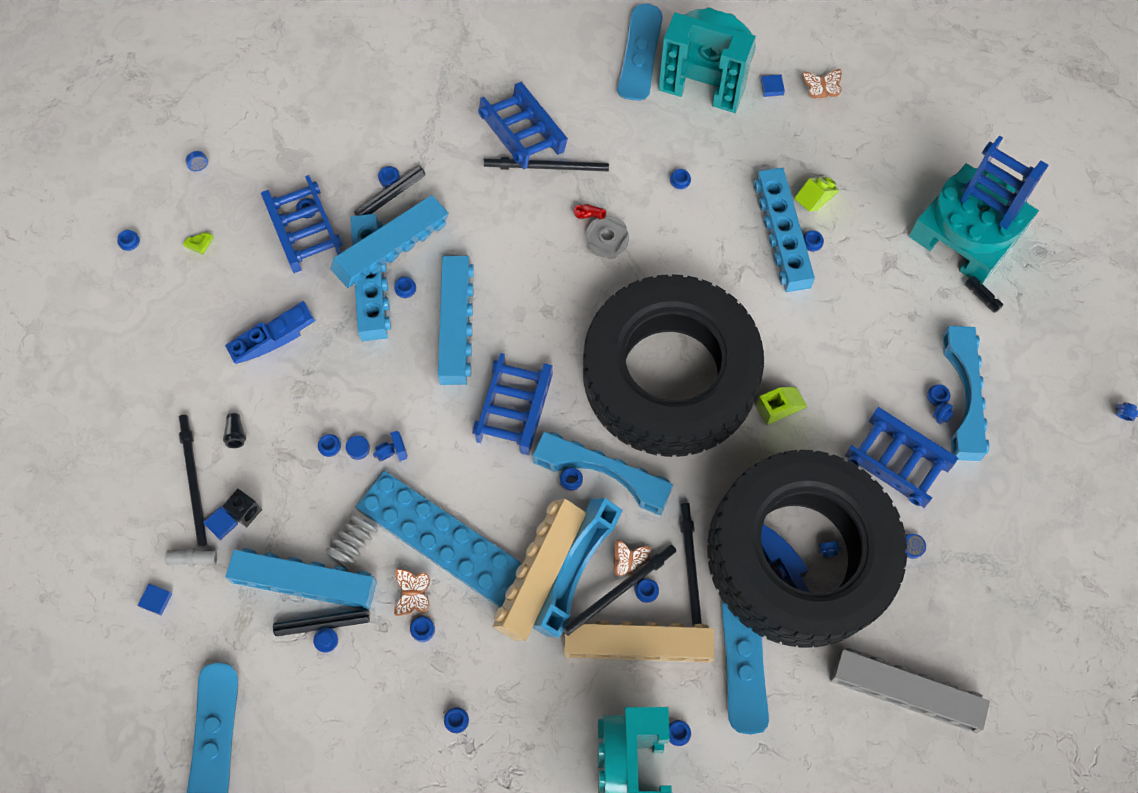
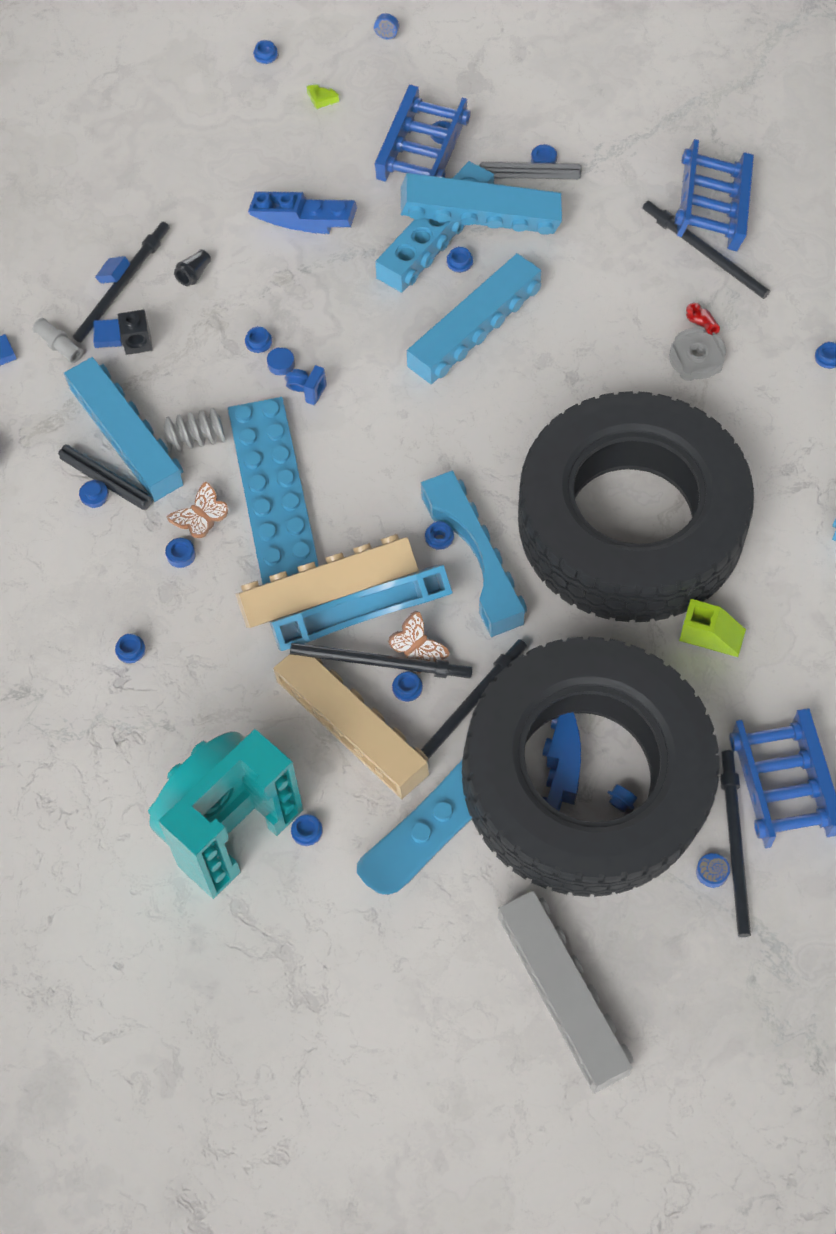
camera: 45 degrees right, 5 degrees down
blue fence [472,353,553,455] -> none
none -> blue tile [95,256,130,284]
none -> black bar [720,750,751,937]

